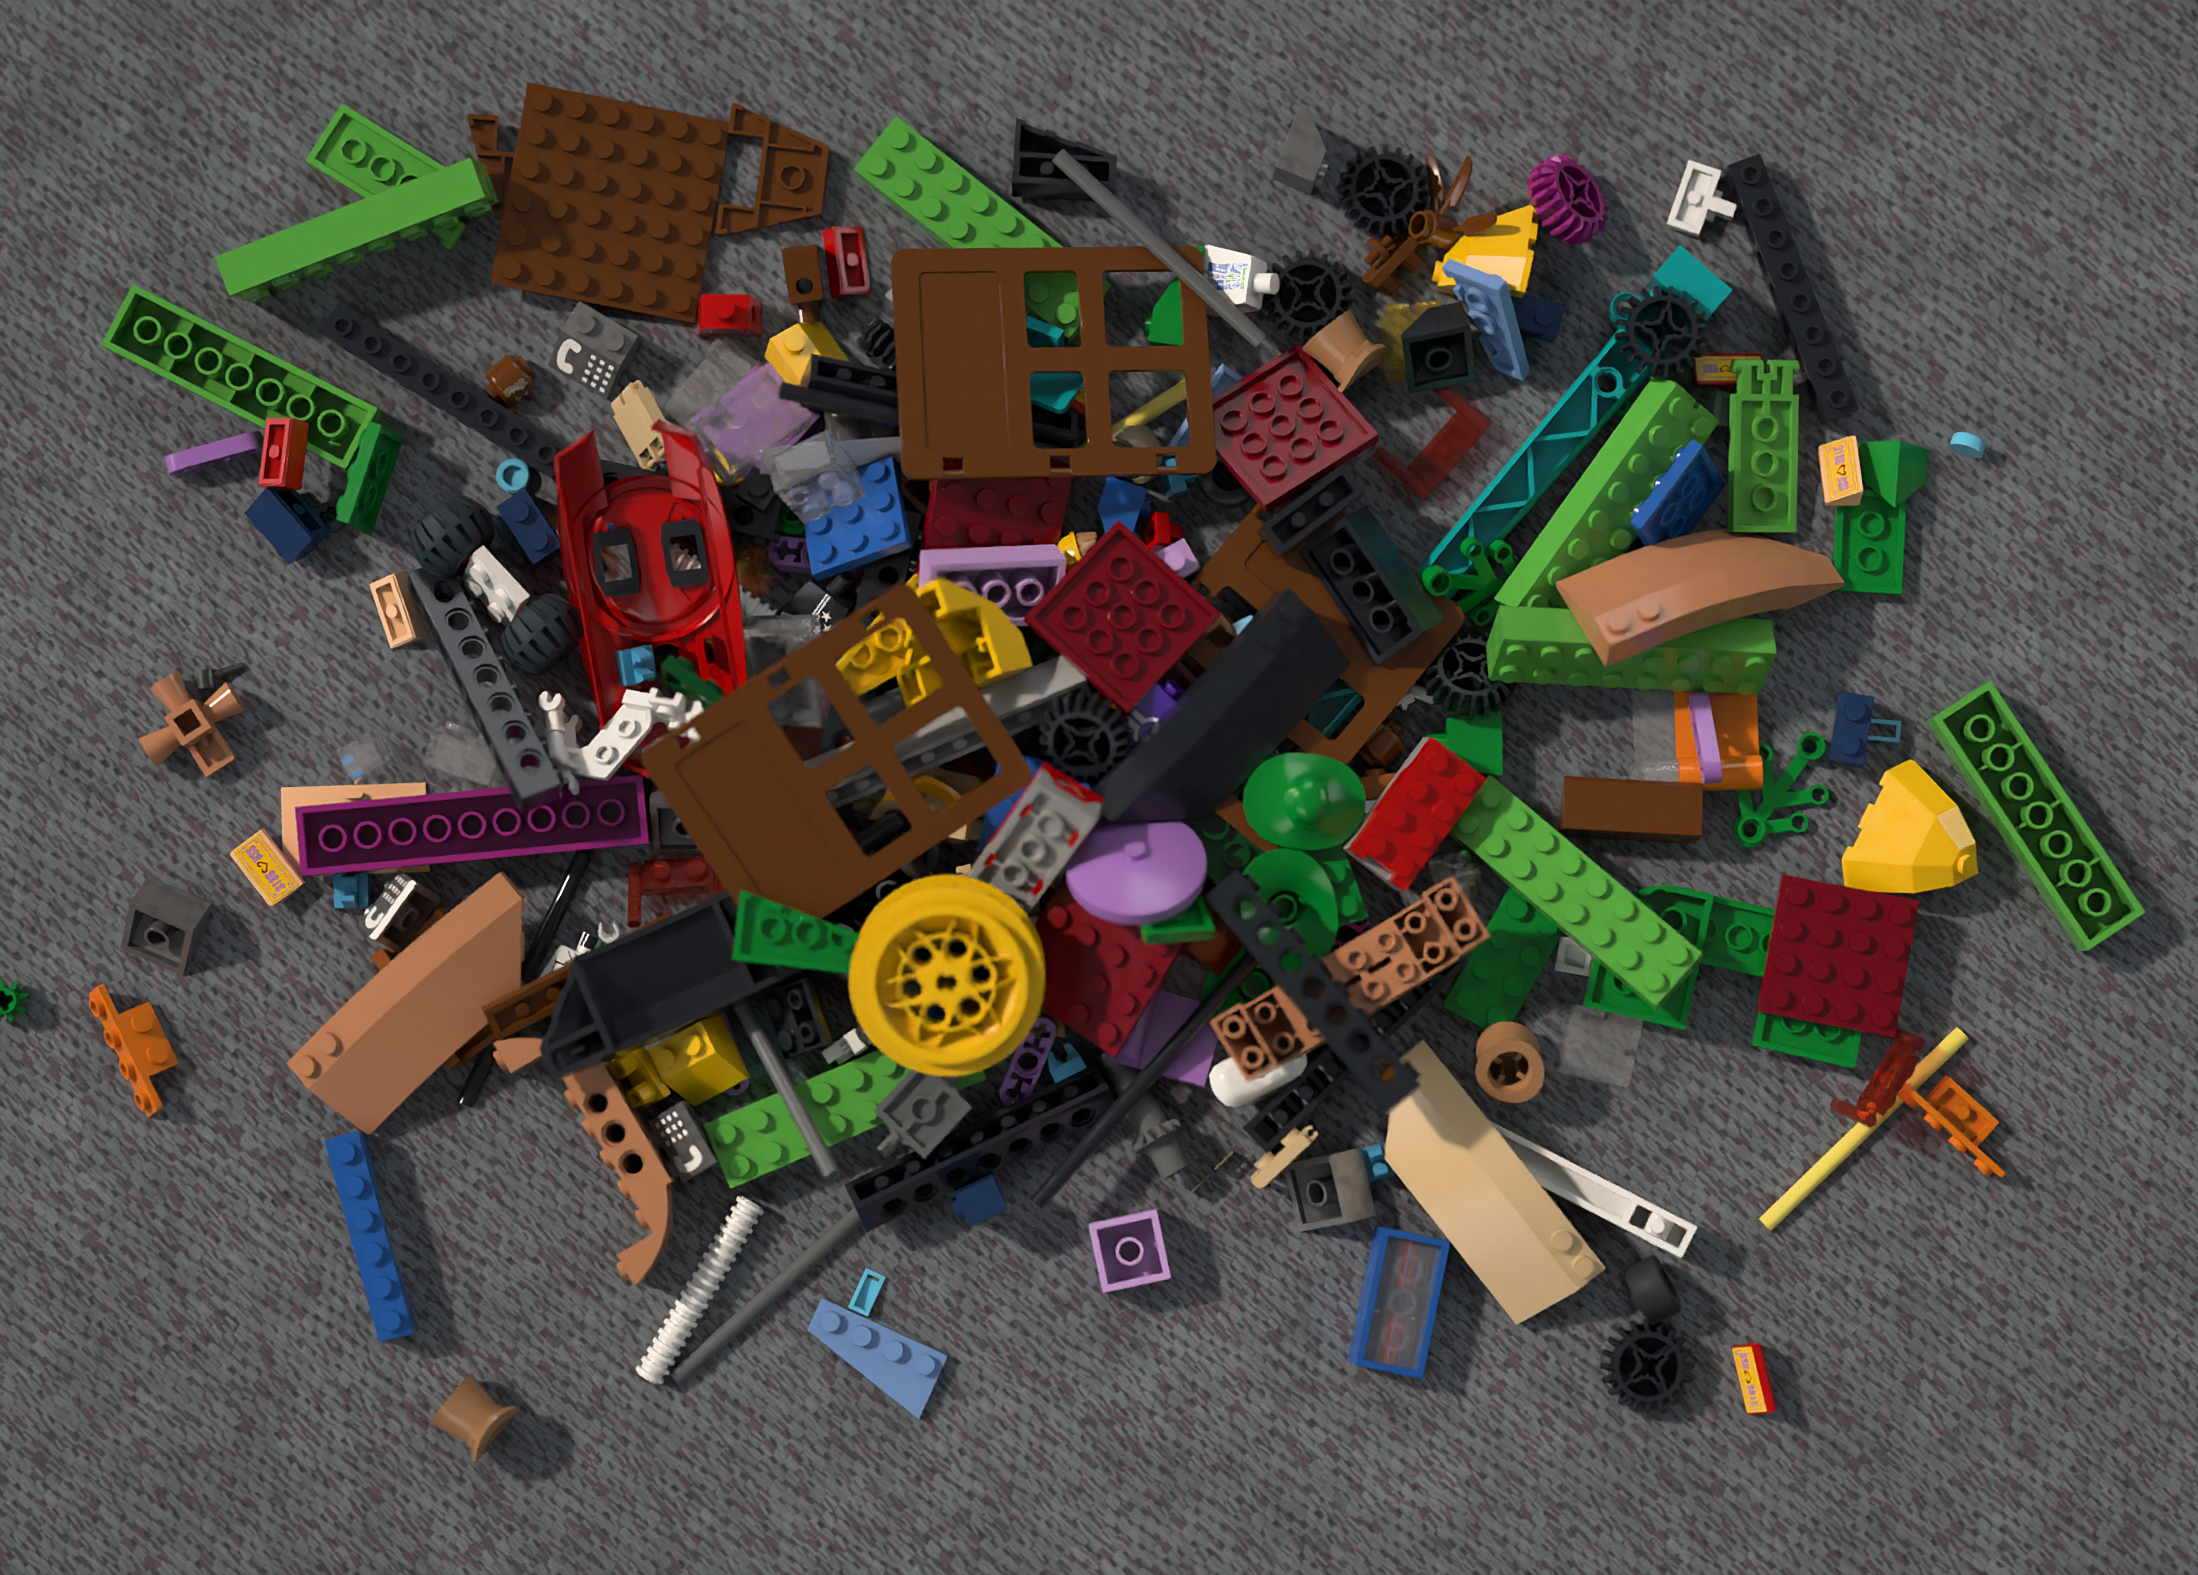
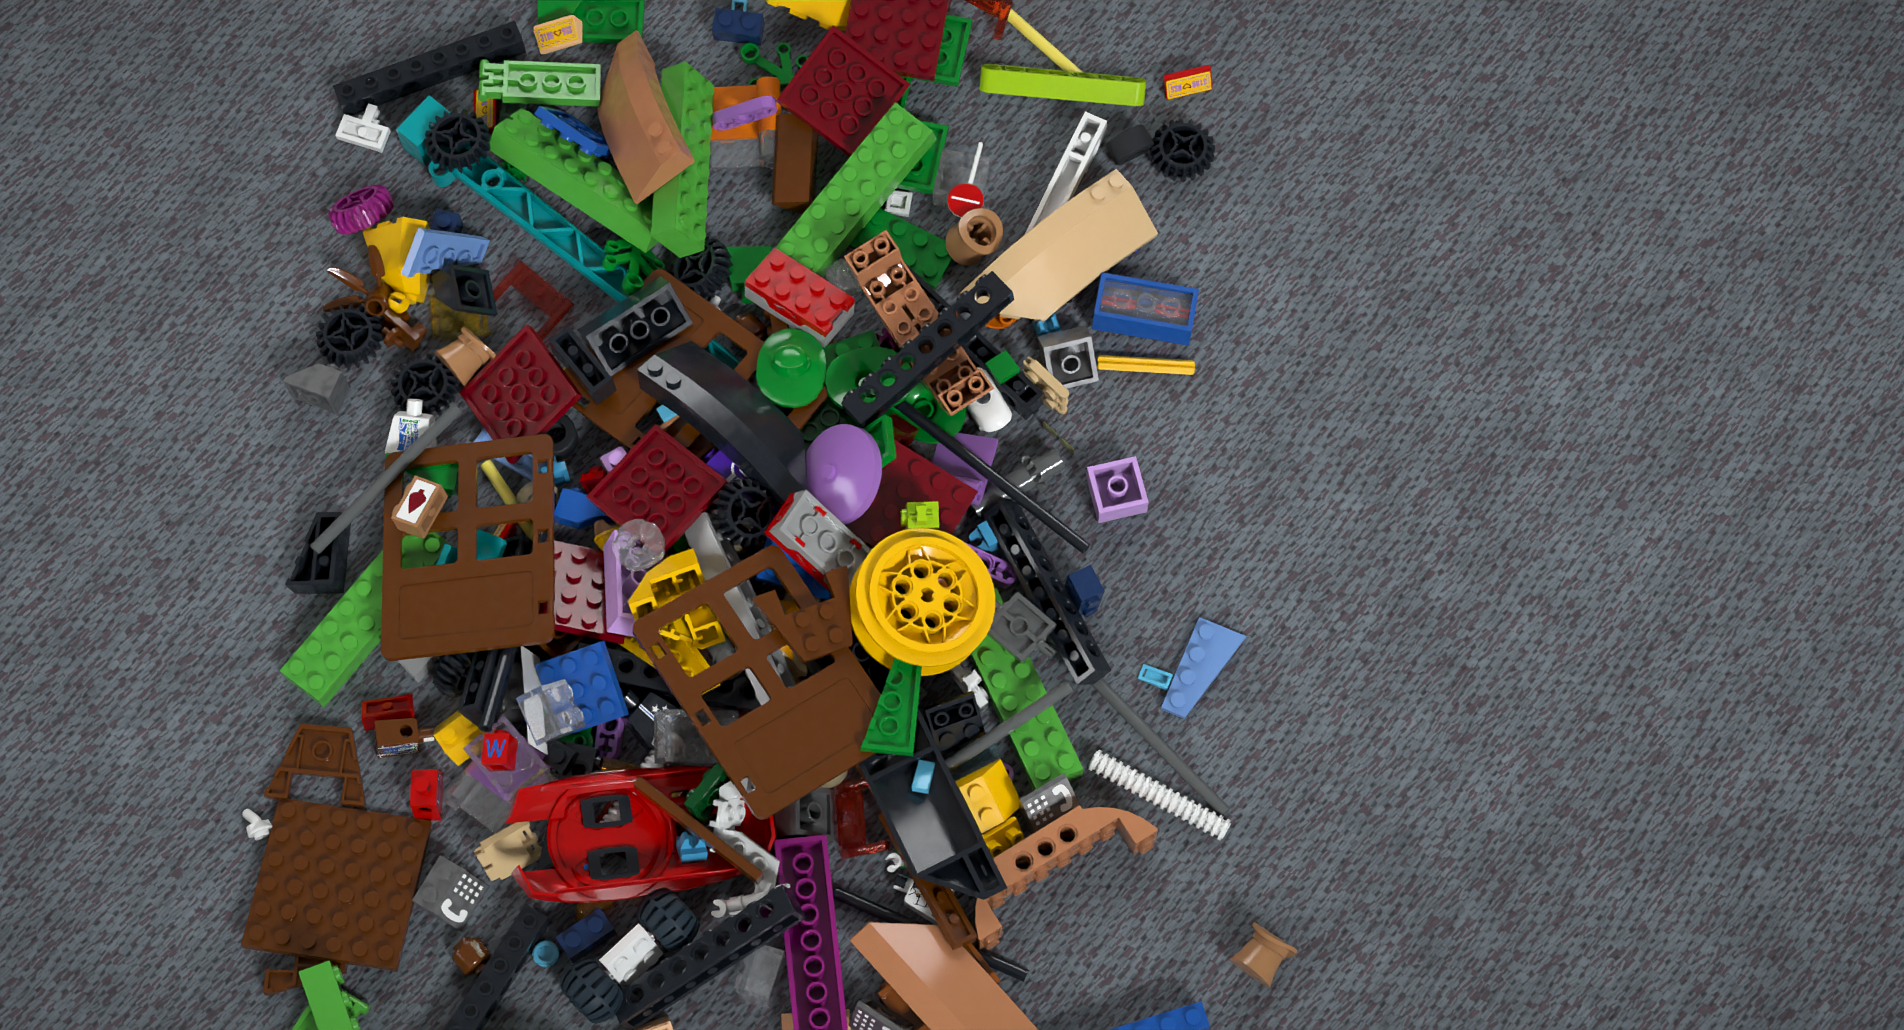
camera: 90 degrees left, 15 degrees down
none -> white plate [242,809,272,840]
none -> yellow hinge [388,292,410,313]
none -> medium nougat brick [391,476,448,539]
none -> red brick [481,730,518,771]
none -> clear plate [612,519,665,572]
none -> reddish brown tile [633,777,764,885]
none -> reddish brown wing [752,565,853,664]
none -> dark red plate [776,25,910,157]
none -> lime hinge [900,501,939,530]
none -> medium azure piece [912,760,935,794]
none -> red piece [947,142,984,218]
none -> lime beam [979,64,1146,106]
none -> green tile [985,350,1020,385]
none -> yellow axle [1097,355,1195,375]

